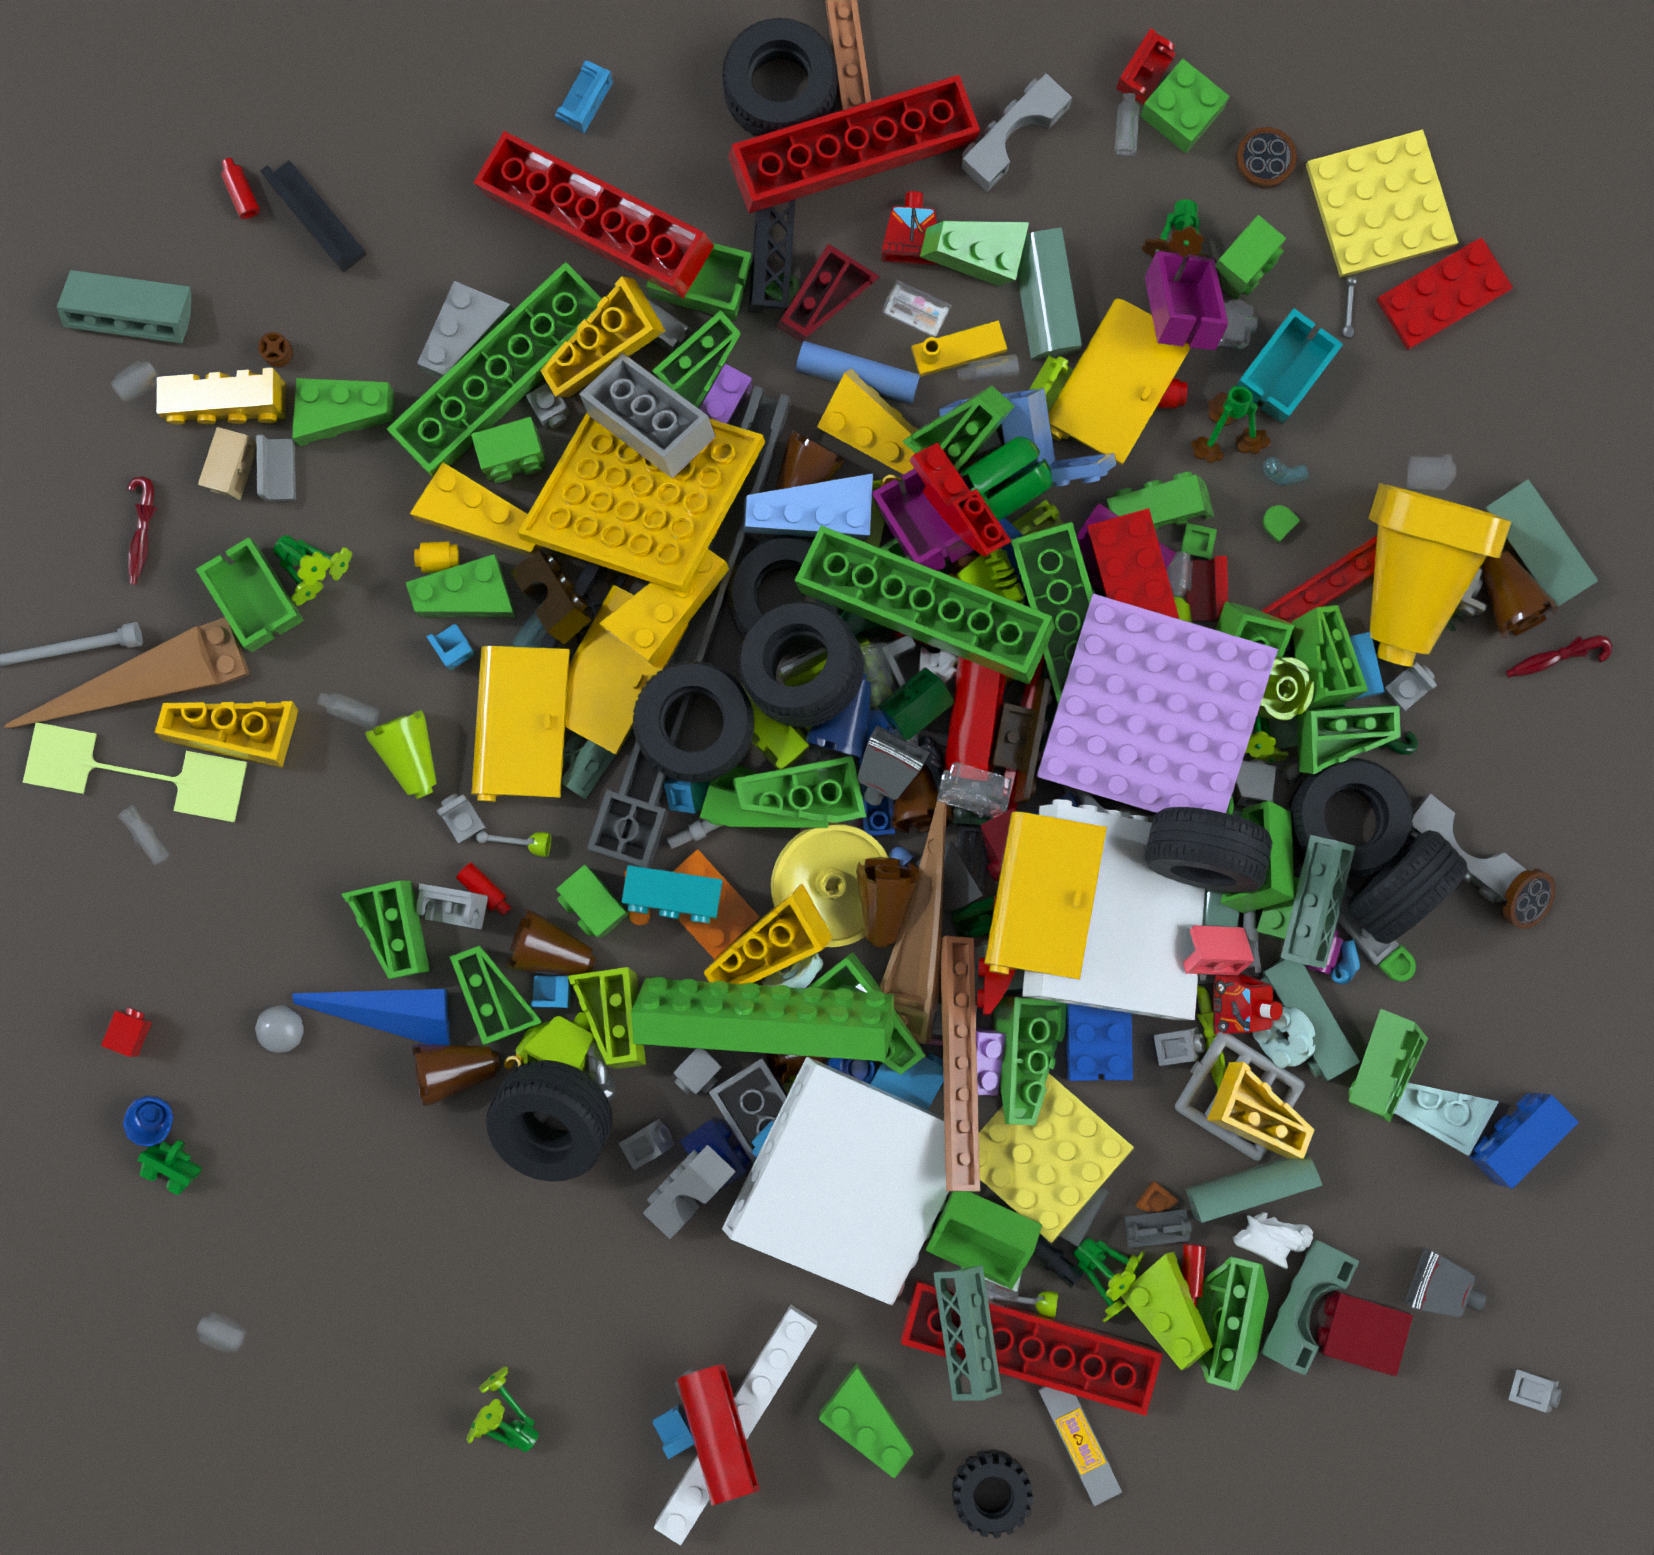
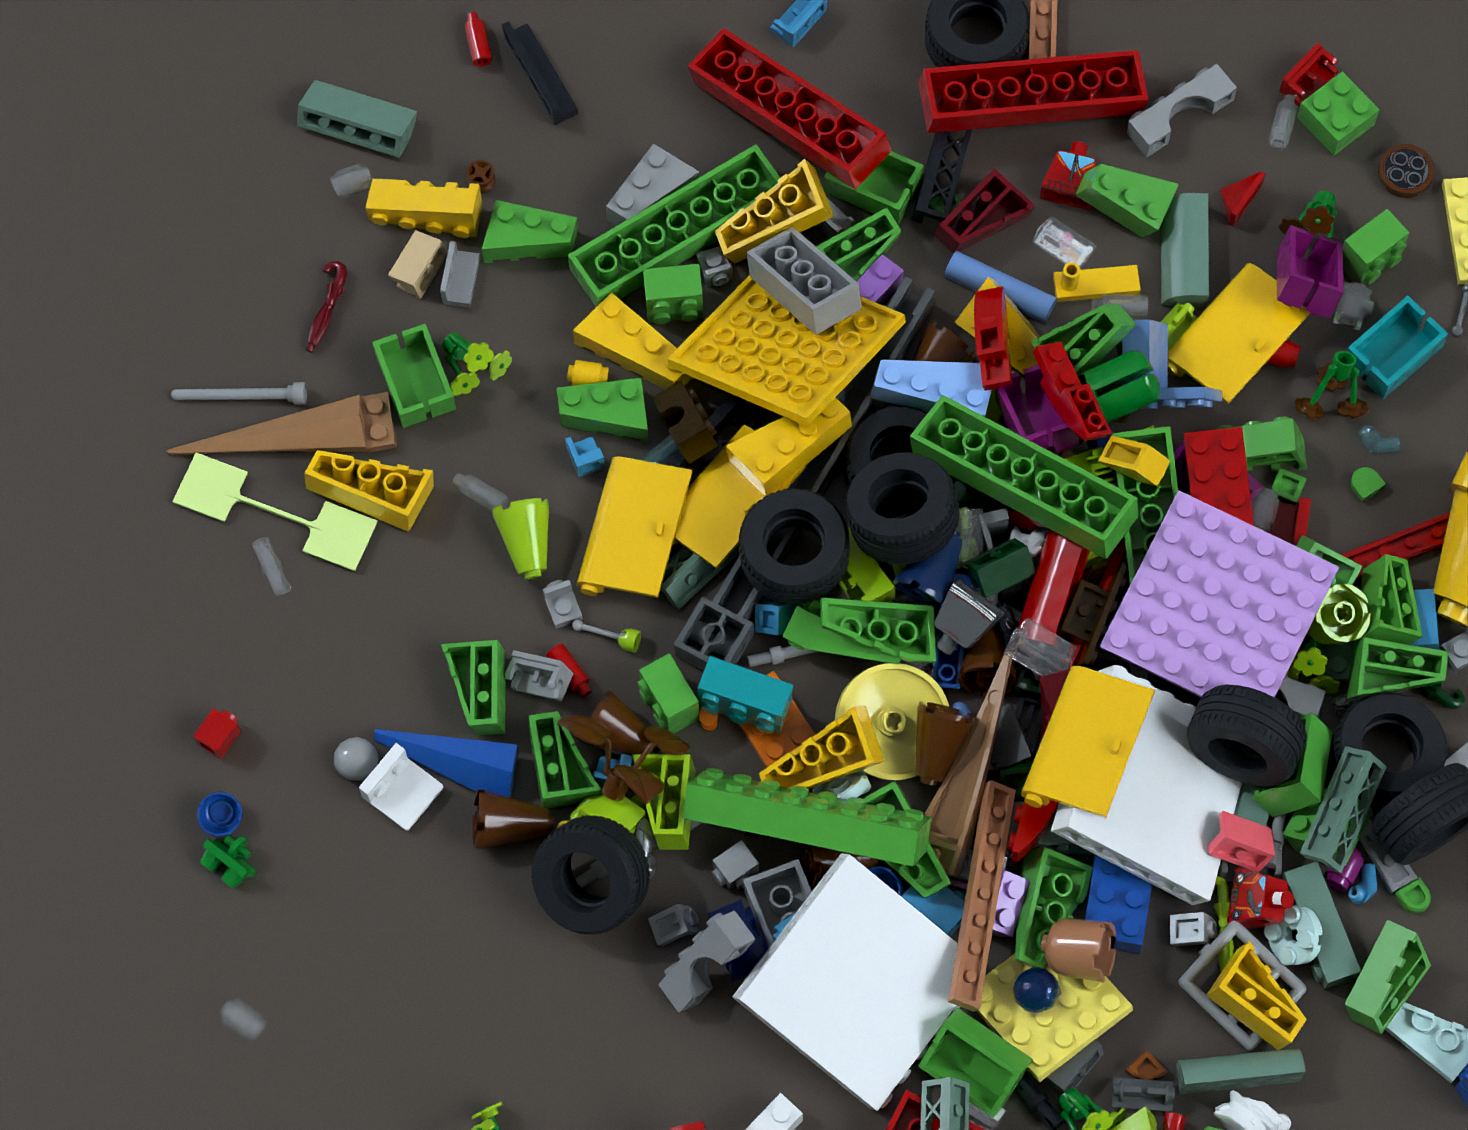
camera: 15 degrees right, 15 degrees down
none -> white bracket [359,743,444,831]
none -> reddish brown plant [557,715,690,804]
none -> red slope [974,286,1013,391]
none -> clear blue hair [1013,967,1061,1014]
none -> nougat cylinder [1041,918,1116,983]
none -> yellow slope [1098,435,1171,486]
none -> red slope [1220,171,1266,227]

